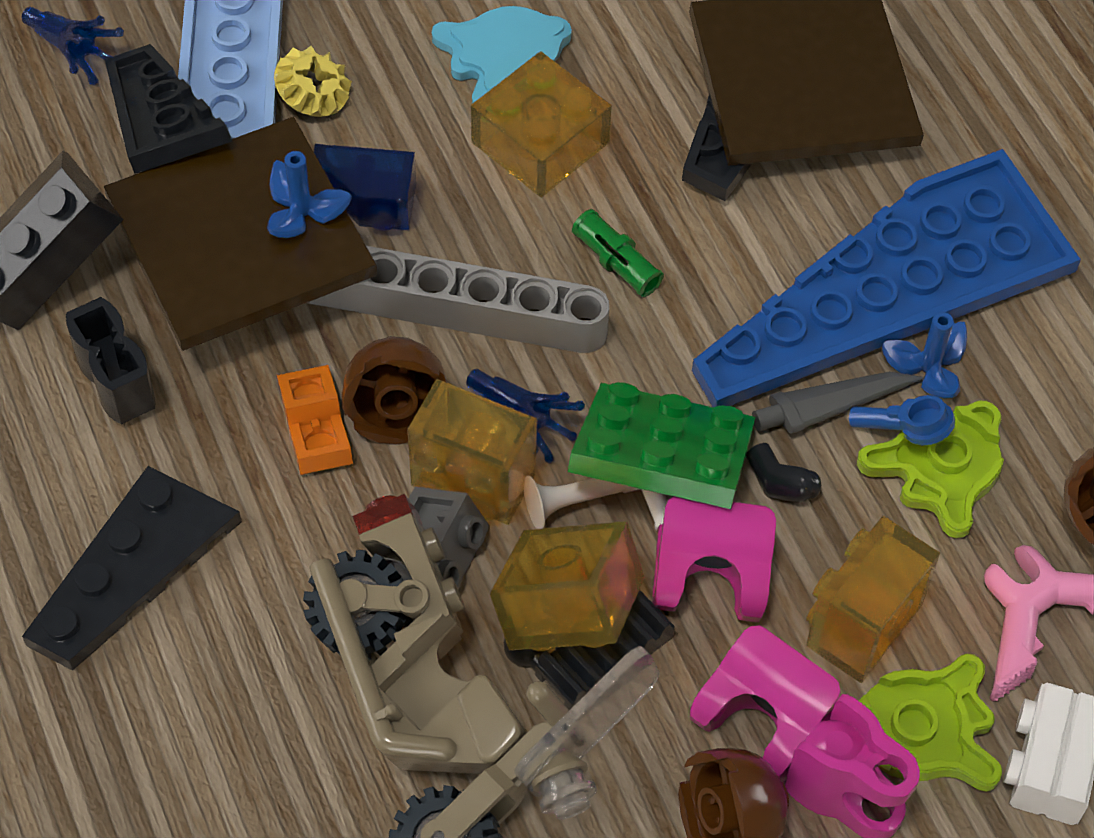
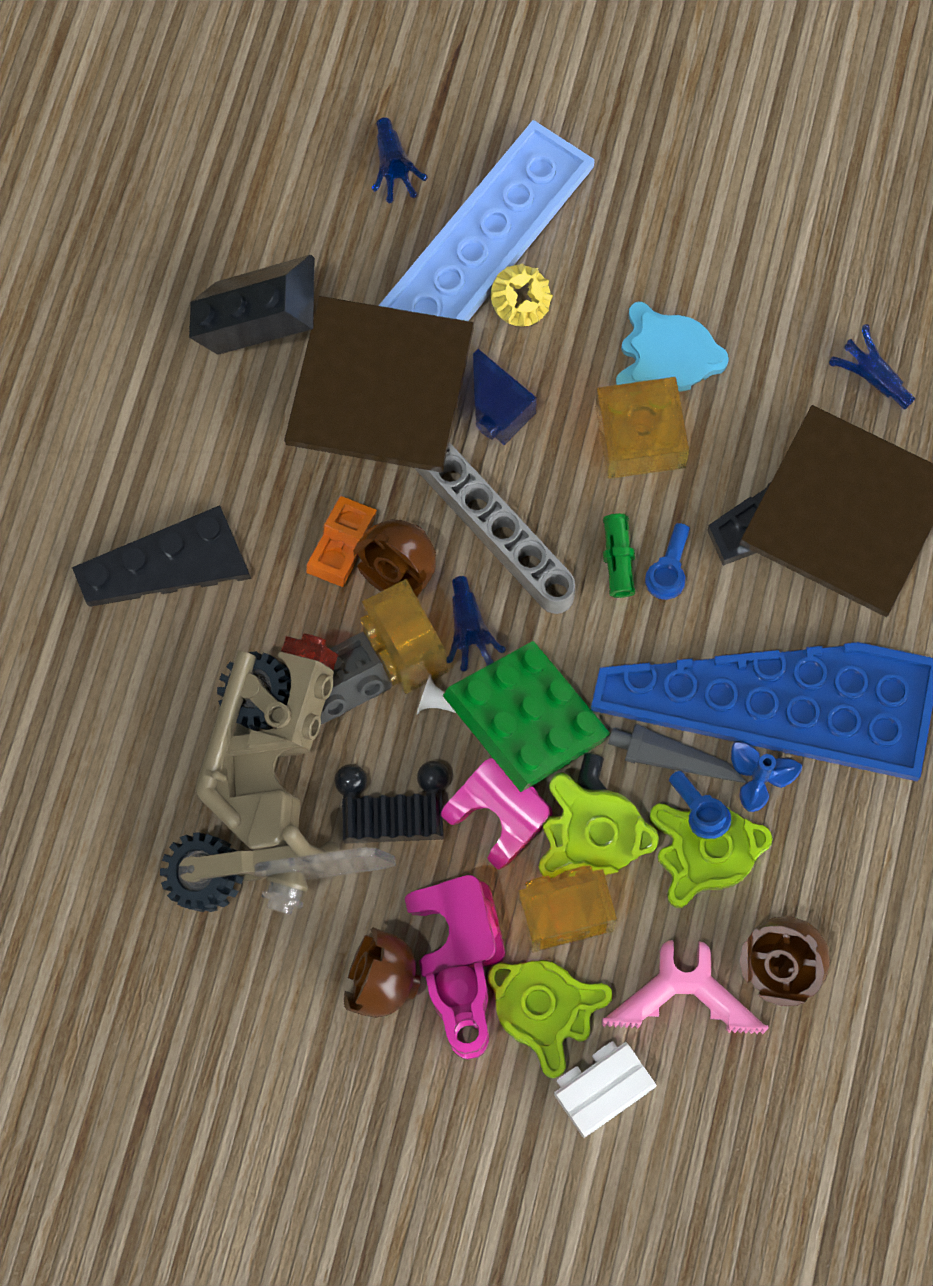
camera: 45 degrees right, 15 degrees up
black brick [66,297,156,424] -> none
black wing [104,44,232,174] -> none
blue plant [267,151,352,238] -> none
clear yellow brick [490,521,645,651] -> none
none -> lime tile [538,773,659,878]
none -> blue plate [645,523,690,600]

